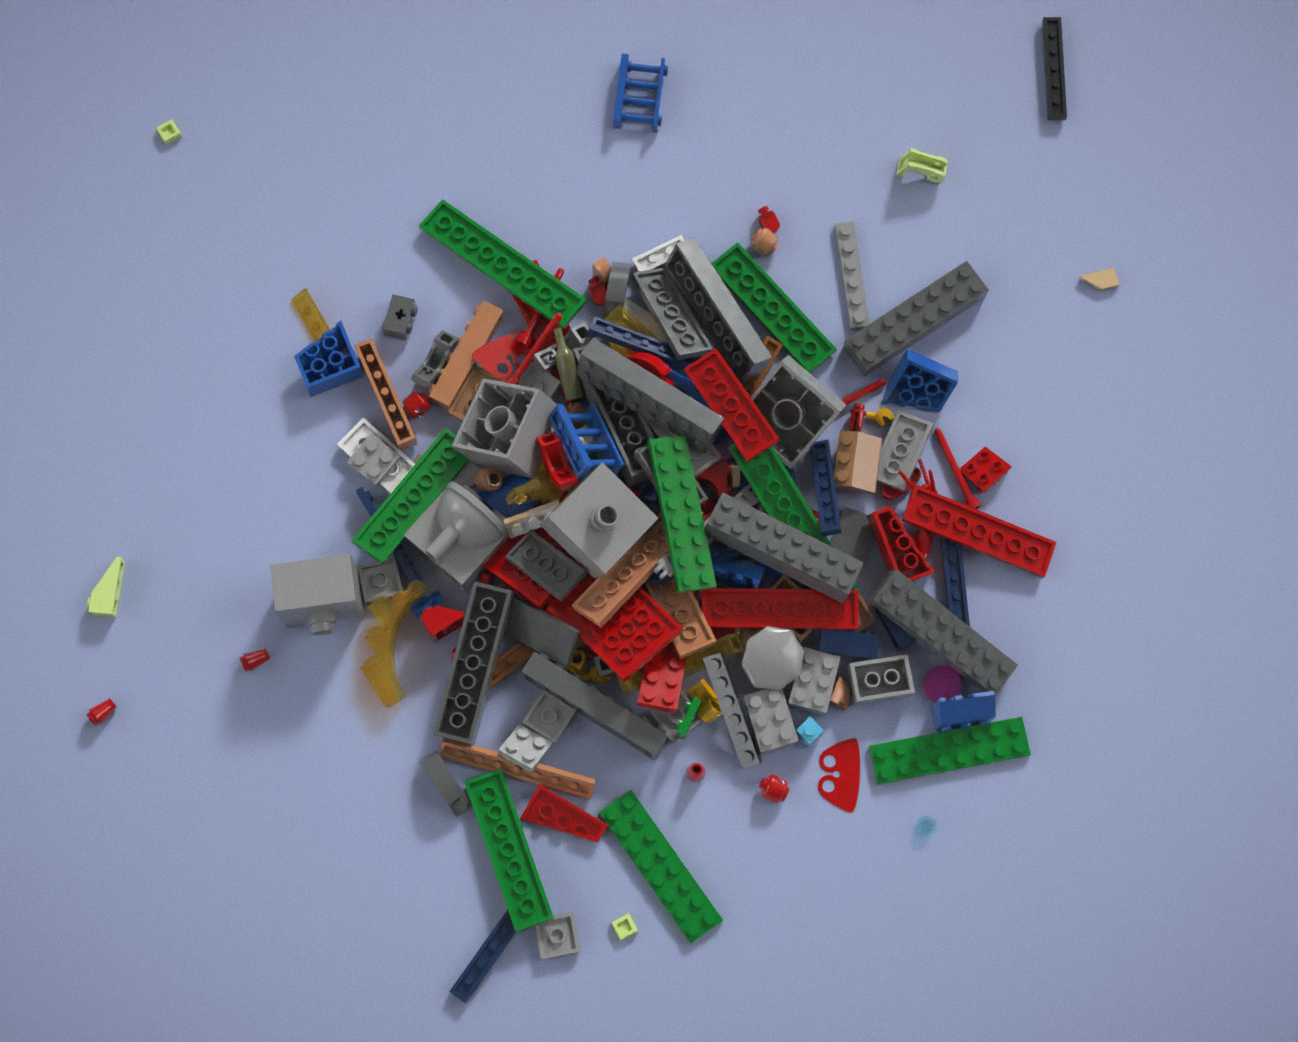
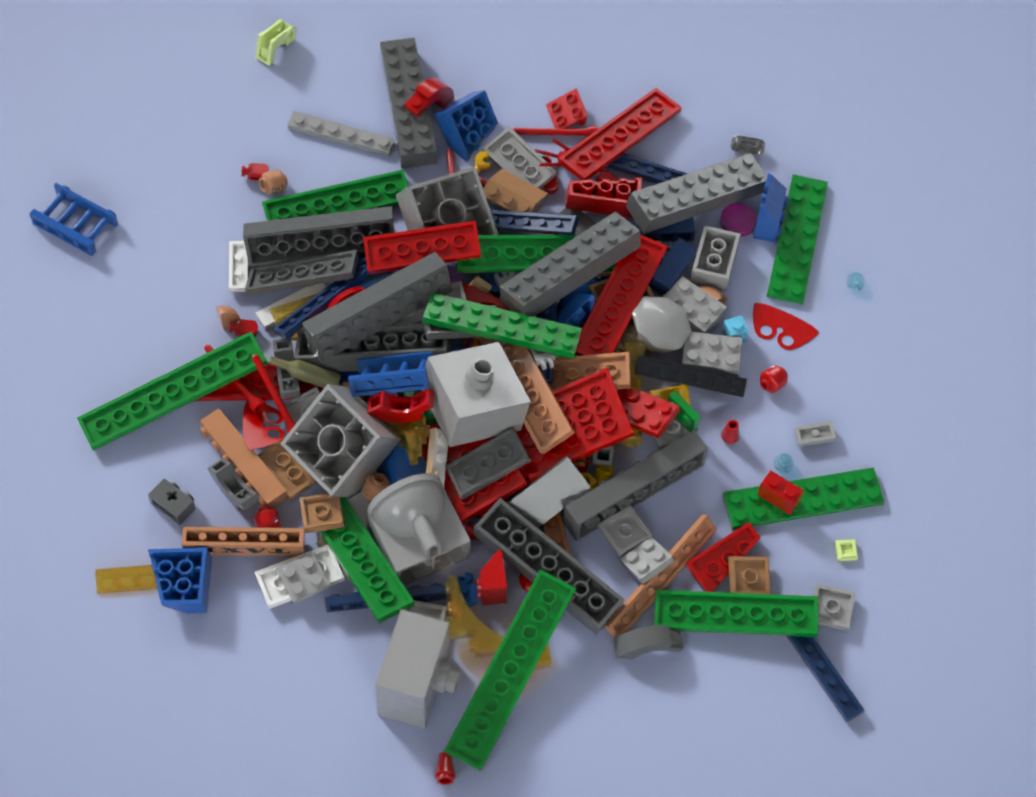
camera: 65 degrees left, 15 degrees down
dark grey arch [603,261,632,321] -> none
none -> medium nougat tile [300,493,344,533]
none -> red arch [404,78,455,117]
none -> green plate [444,570,576,772]
none -> medium nougat tile [728,556,771,594]
none -> clear smoke beam [731,136,765,155]
none -> red brick [757,470,804,515]
none -> clear light blue plate [774,453,794,472]
none -> light grey plate [794,421,837,447]

